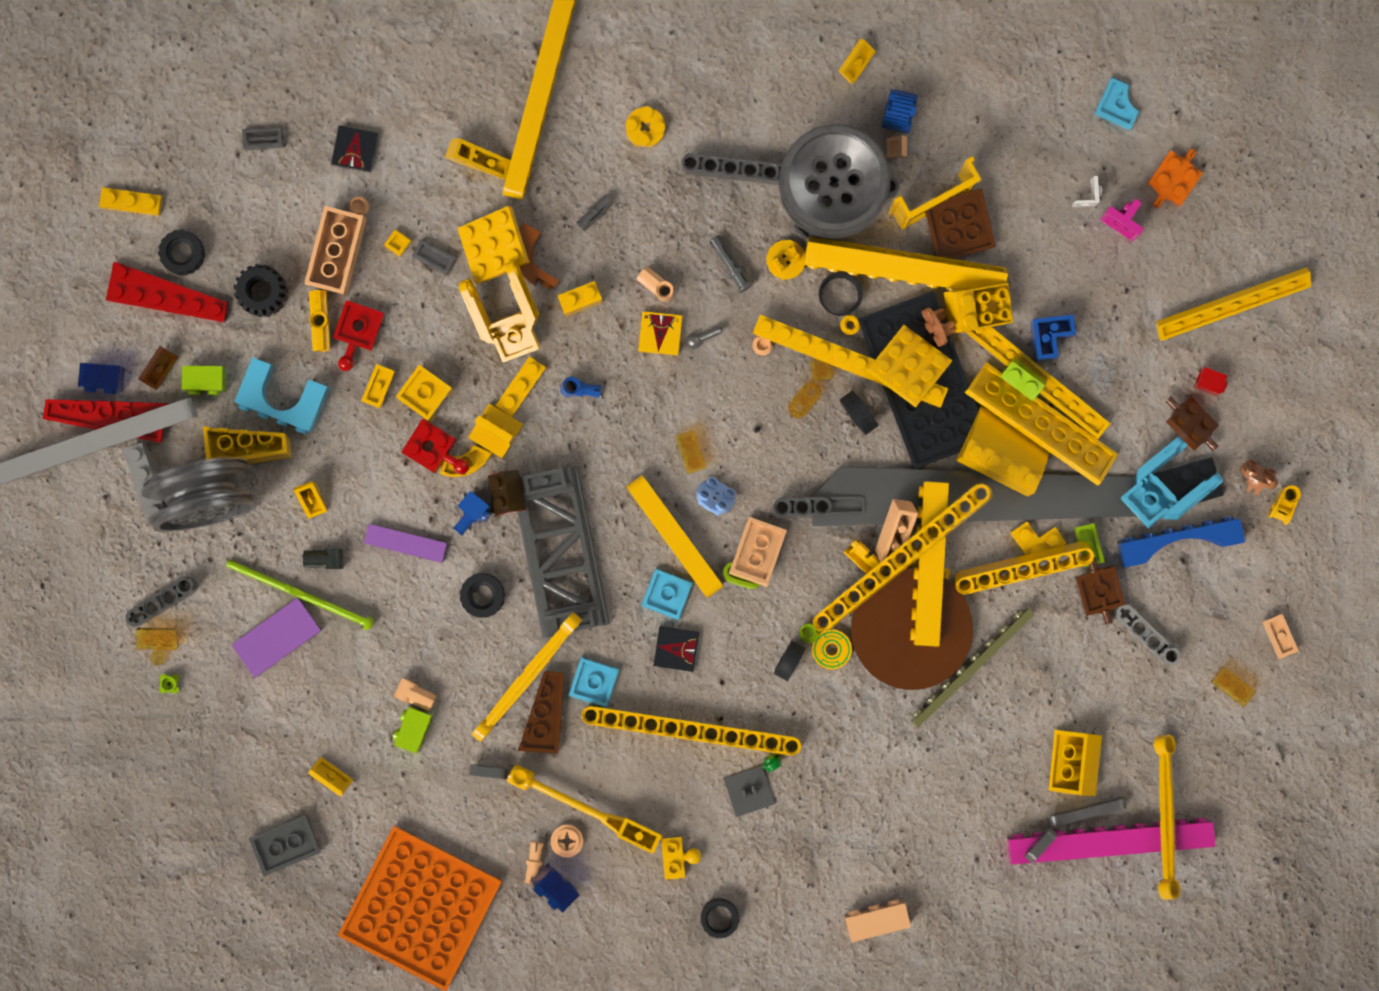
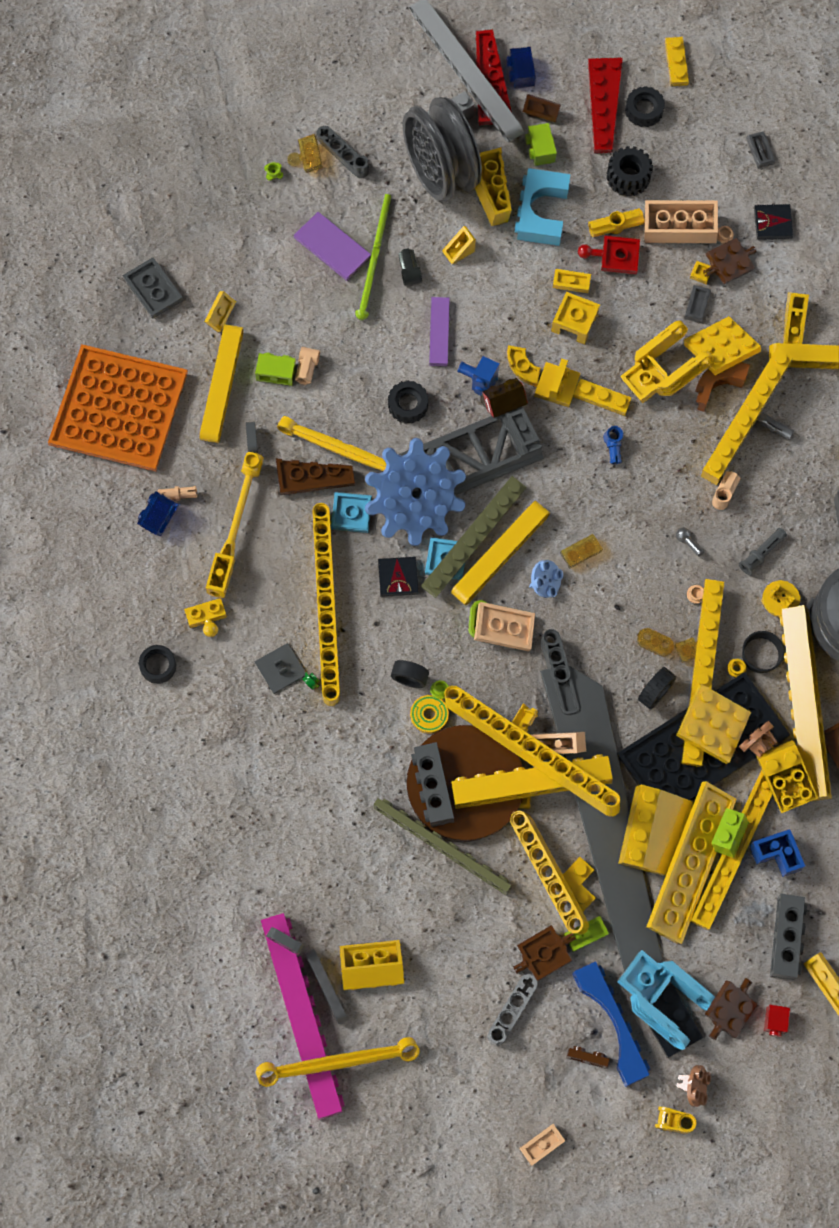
camera: 70 degrees right, 15 degrees down
red plate [401,419,470,475] -> none
light nougat gear [551,825,583,858] -> none
yellow brick [557,281,603,317] -> none
yellow tile [638,311,682,356] -> none
light nougat brick [844,899,911,942] -> none
clear yellow plate [1211,666,1257,707] -> none
none -> yellow beam [200,324,244,443]
none -> medium blue plate [365,438,466,546]
none -> dark grey brick [411,742,454,827]
none -> olive plate [421,476,527,598]
none -> reddish brown plate [566,1046,609,1069]
none -> yellow brick [701,348,794,485]
none -> reddish brown plate [703,237,757,285]
none -> dark grey brick [770,894,807,980]

